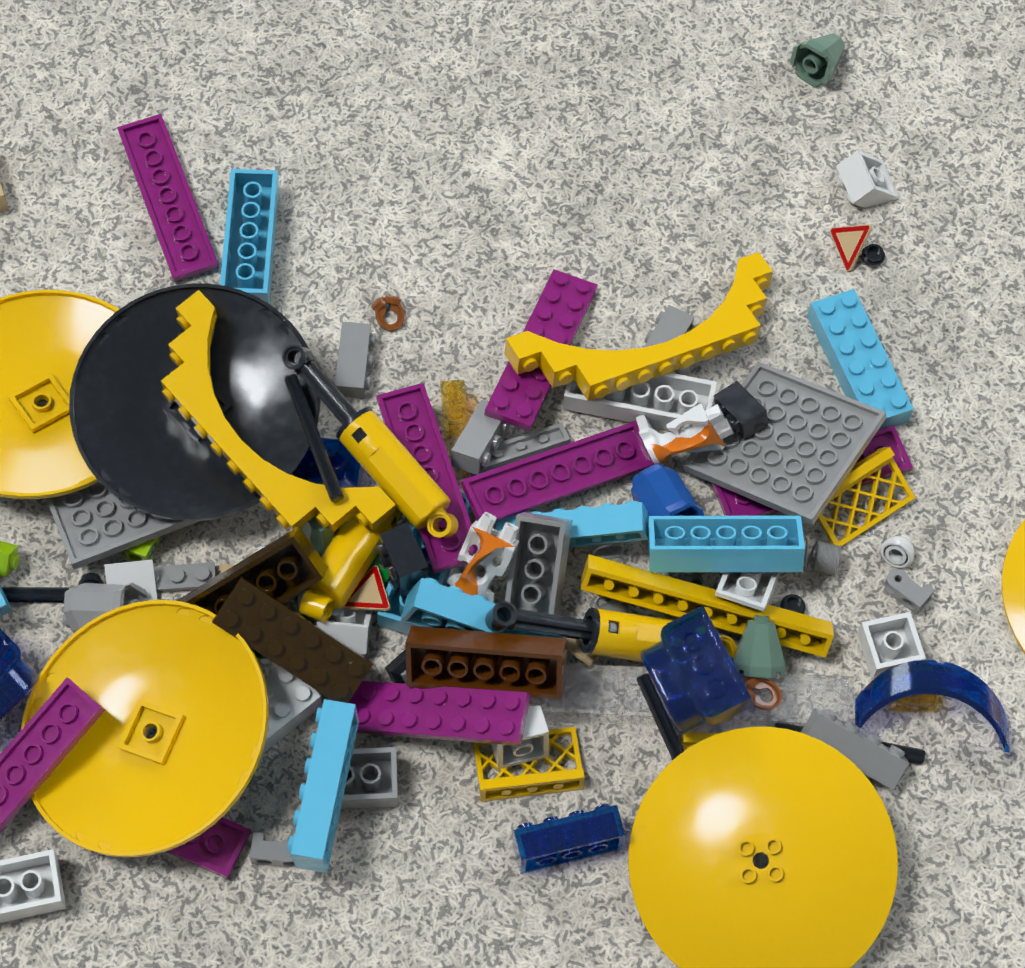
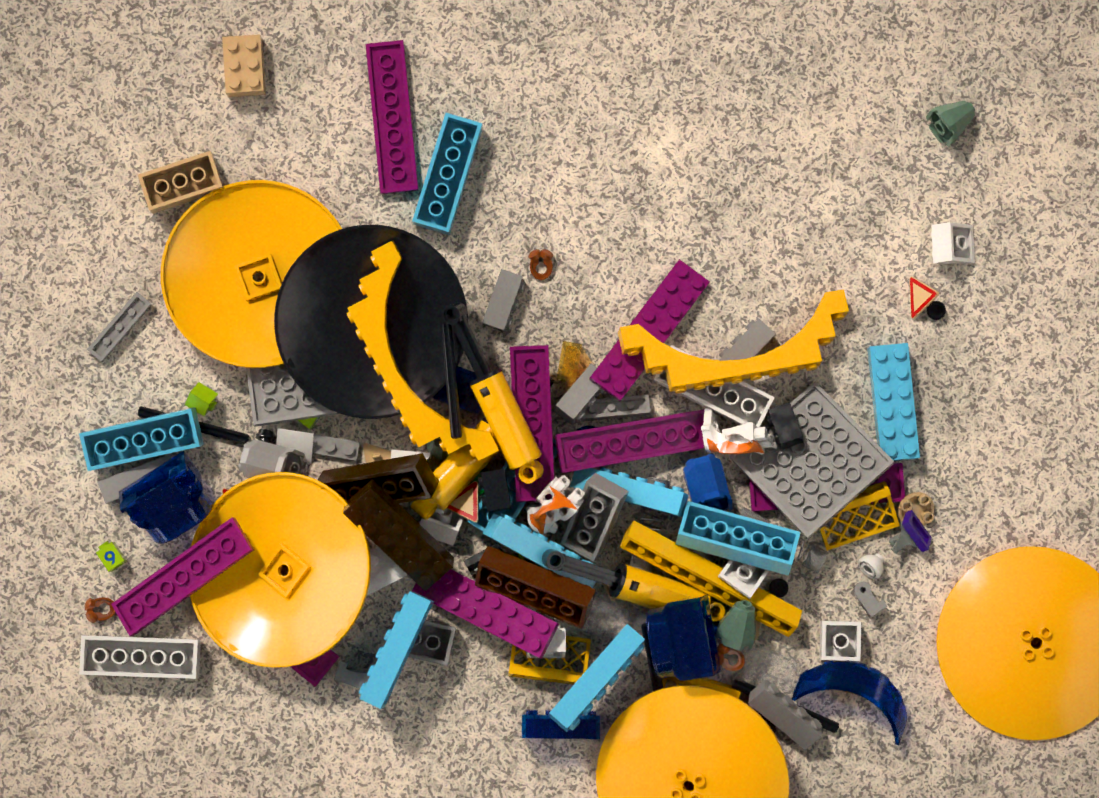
camera: 20 degrees right, 20 degrees up
none -> medium azure brick [549,624,645,732]
none -> dark purple piece [889,510,932,554]
none -> tan dish [898,492,934,526]

